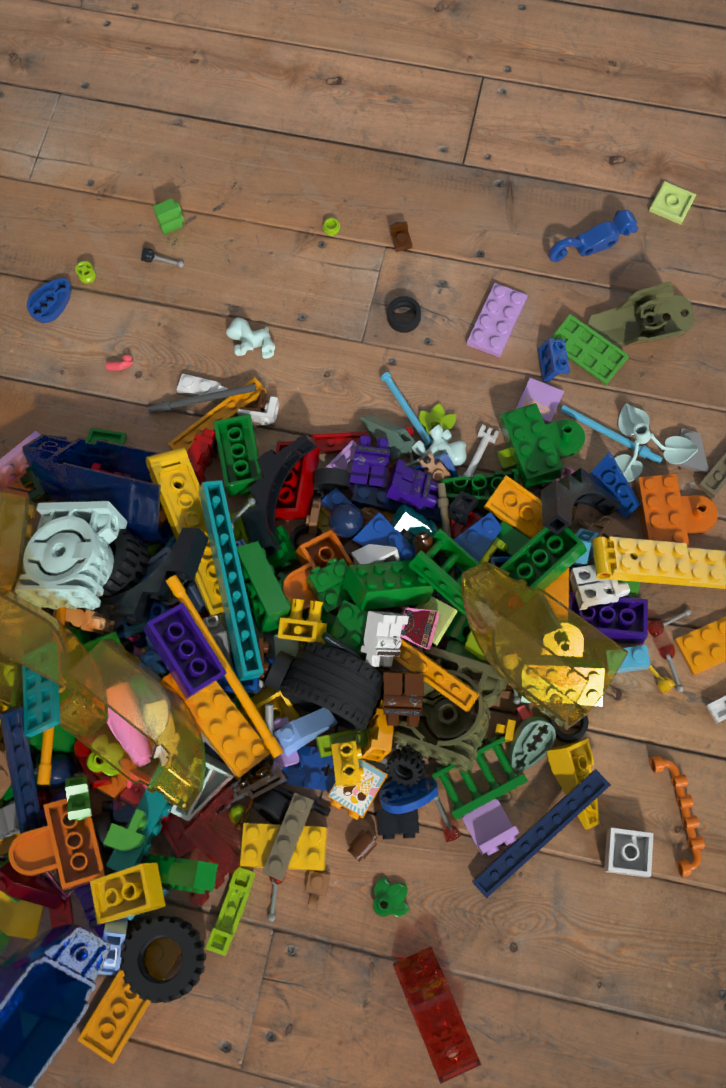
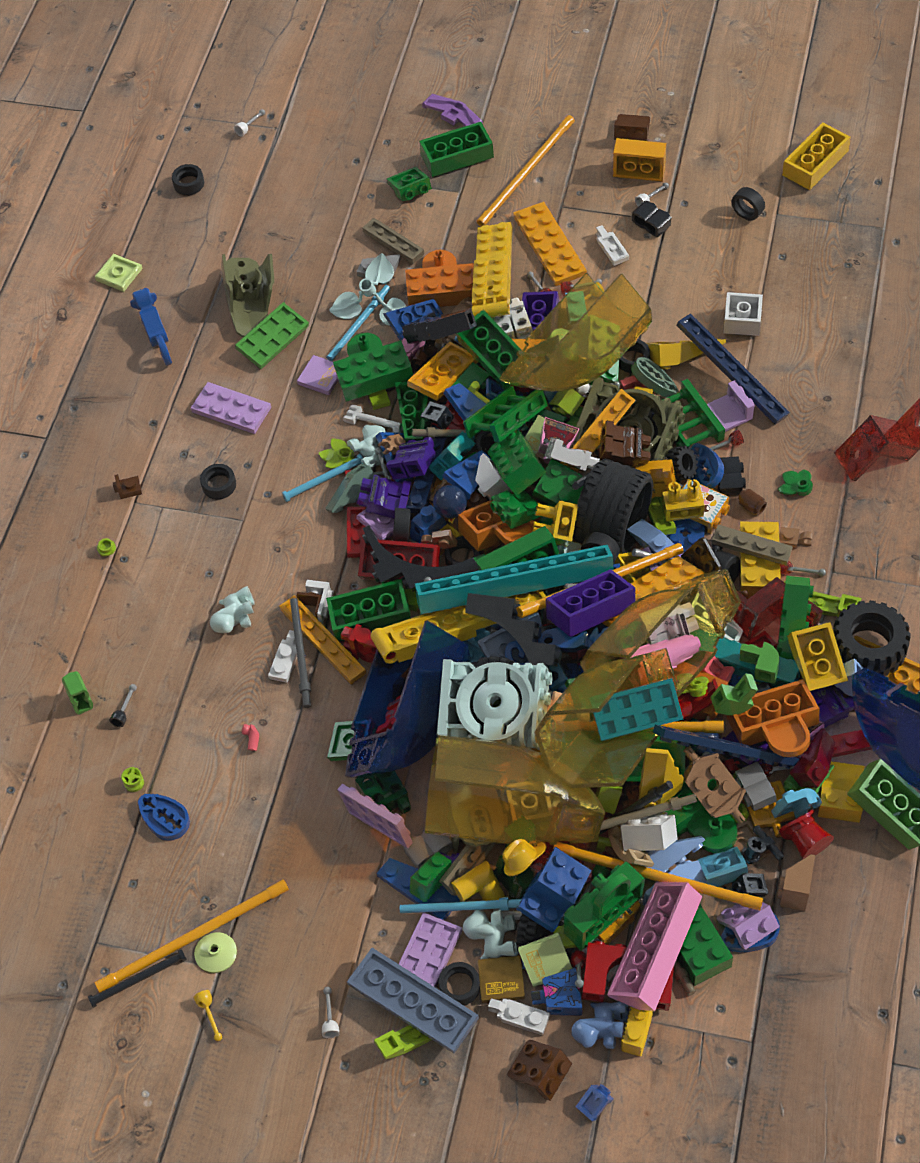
camera: 90 degrees left, 15 degrees down
reddish brown brick [413,532,434,560] -> none
blue bracket [537,338,570,382] -> none
orange bar [650,755,705,877] -> none

